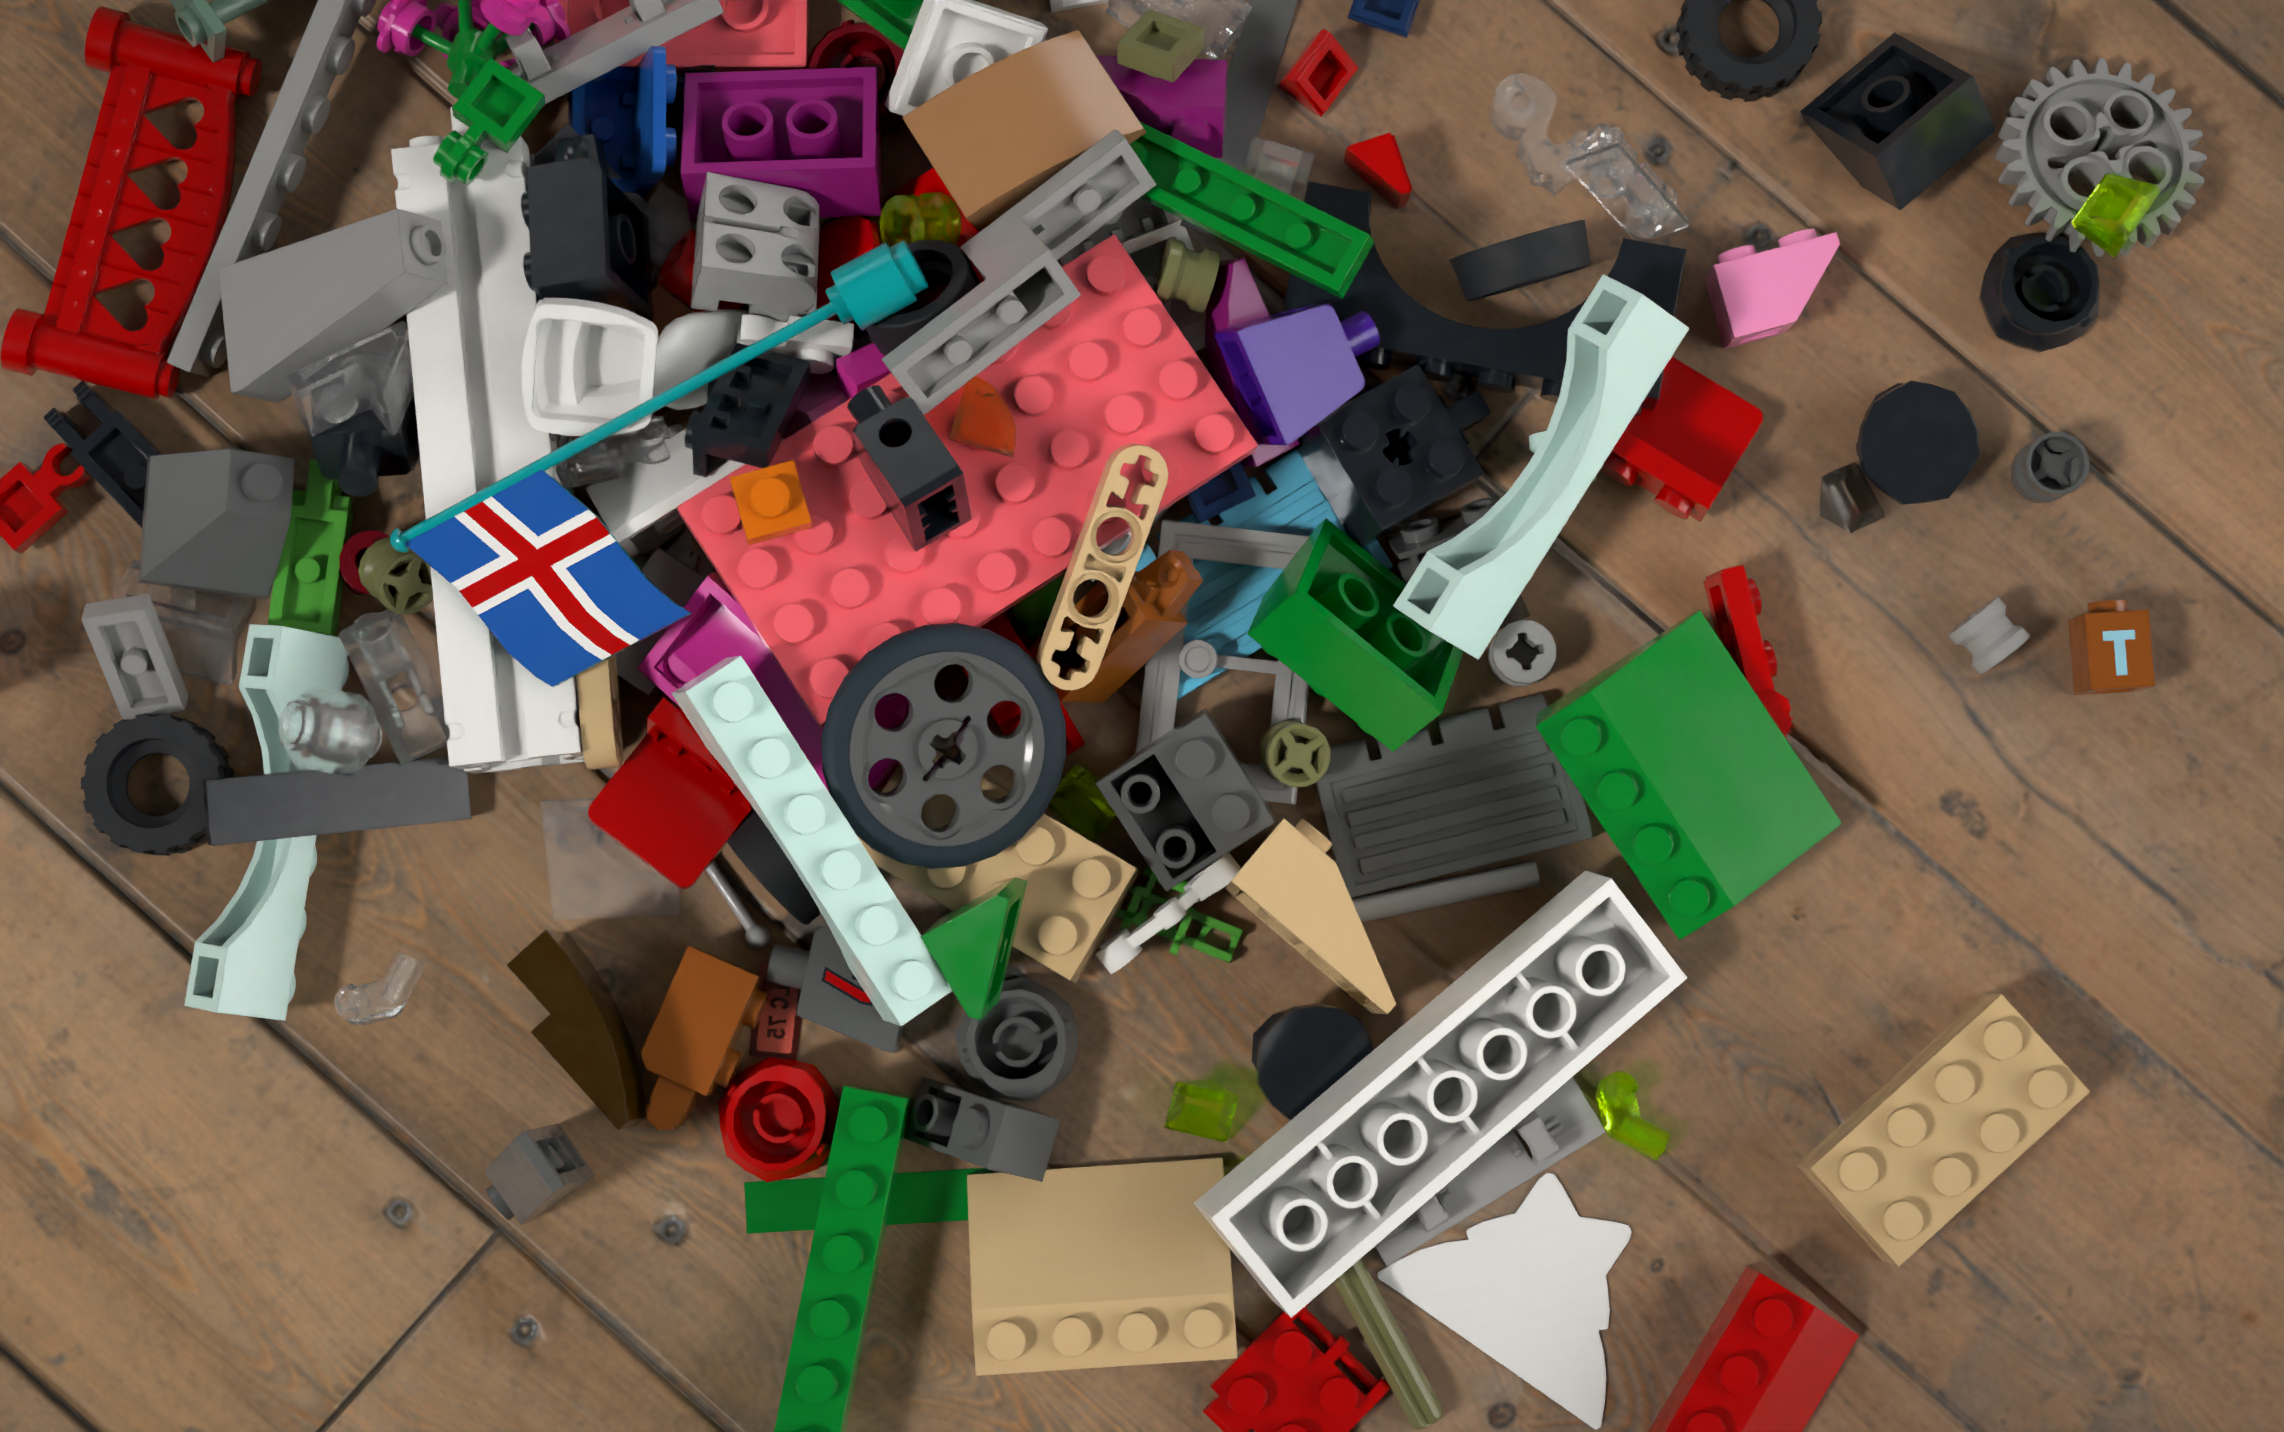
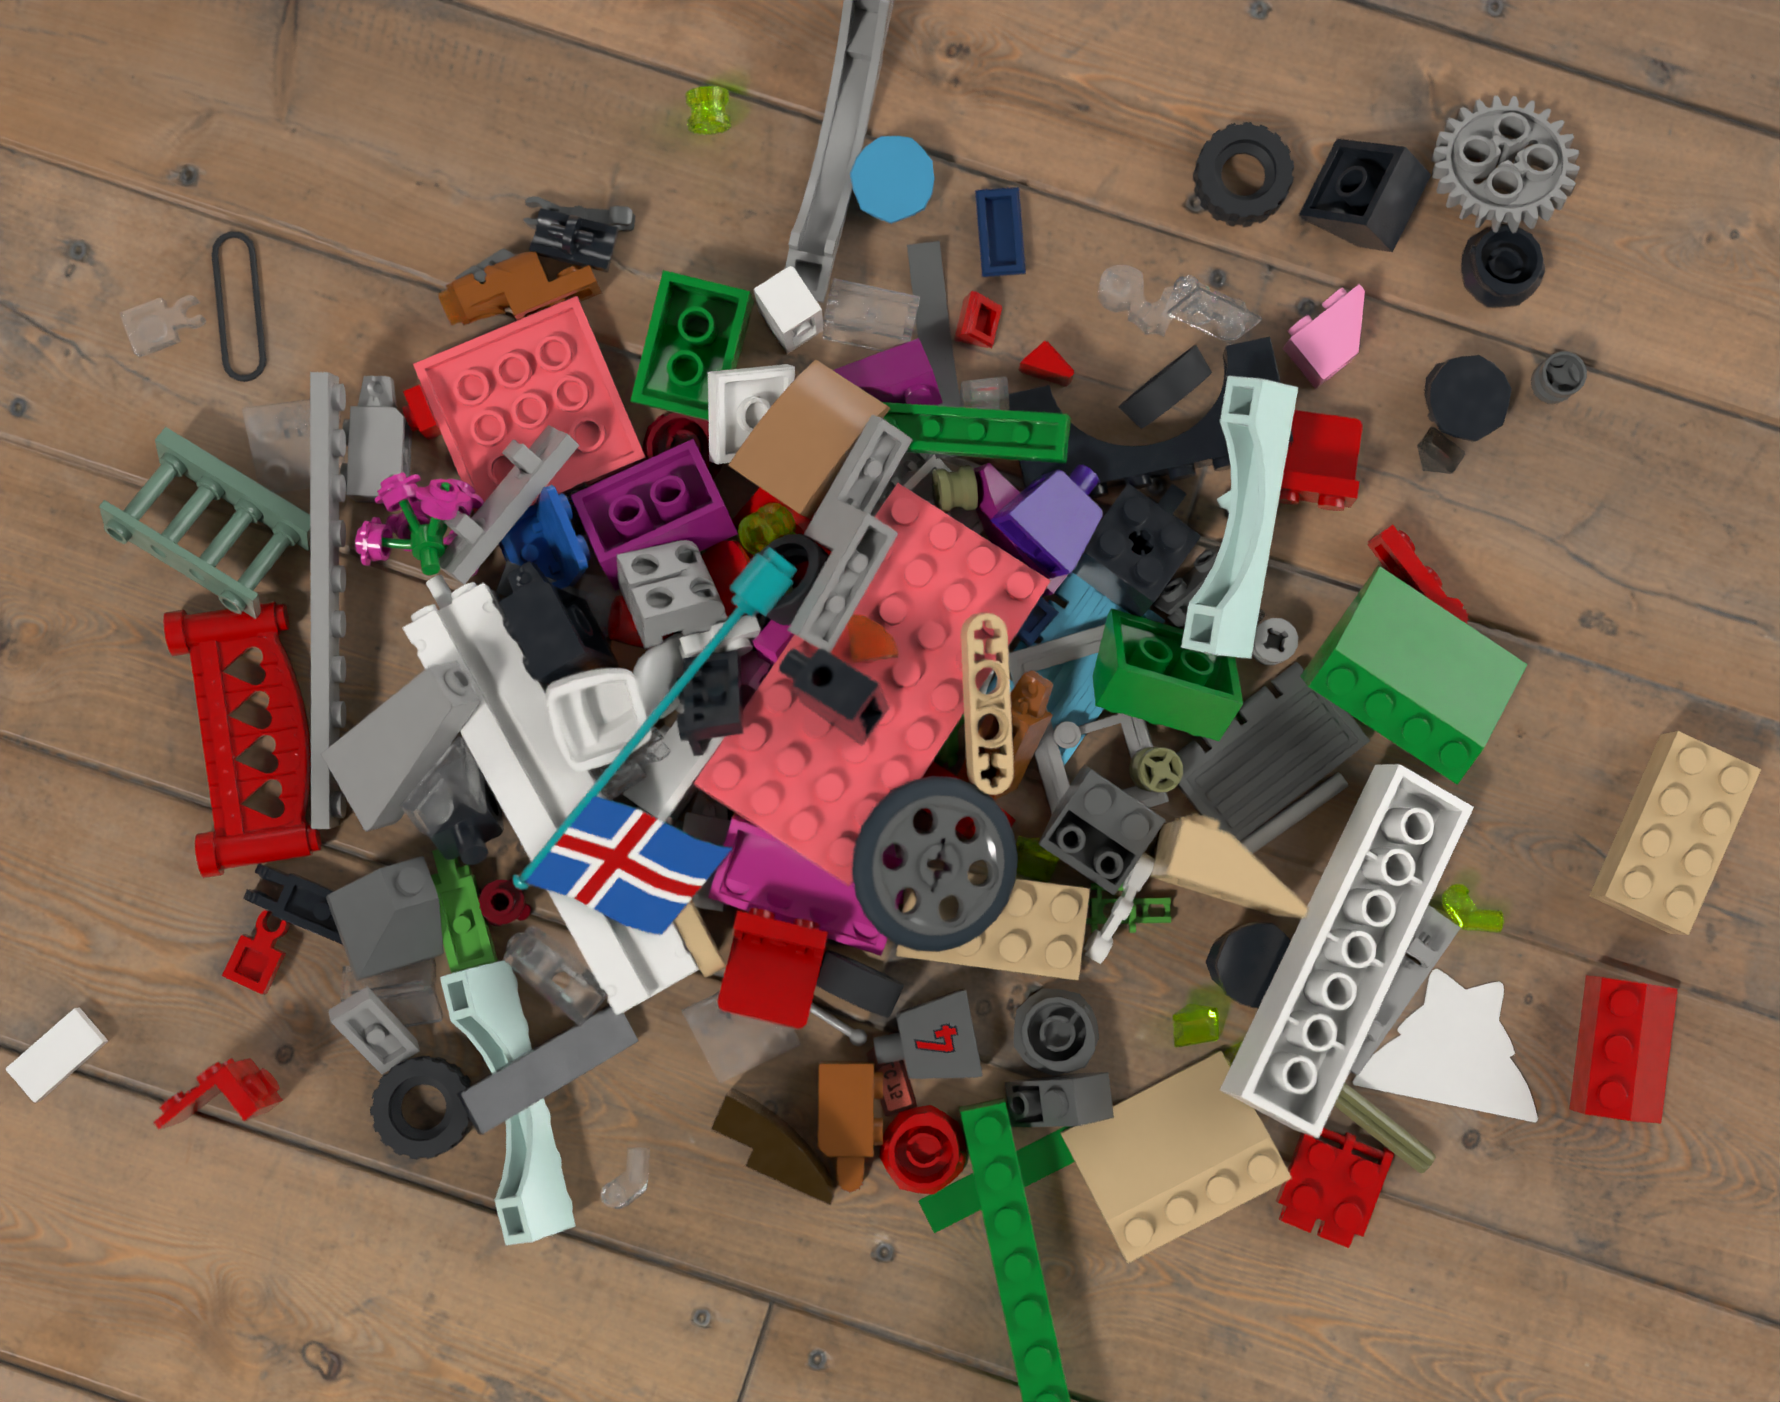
camera: 25 degrees left, 0 degrees up
clear head [278,687,382,776] -> none
olive wheel [358,537,433,615] -> none
green plate [433,58,545,185] -> none
dark grey slope [484,1124,595,1225] -> none
light aqua arch [671,656,953,1026] -> none
orange plate [729,460,812,545] -> none
green slope [921,877,1027,1021] -> none
olive plate [1117,9,1204,83] -> none
light grey wheel [1947,596,2030,675] -> none
dark orange brick [2068,600,2155,696] -> none
clear neon green slope [2071,173,2161,258] -> none

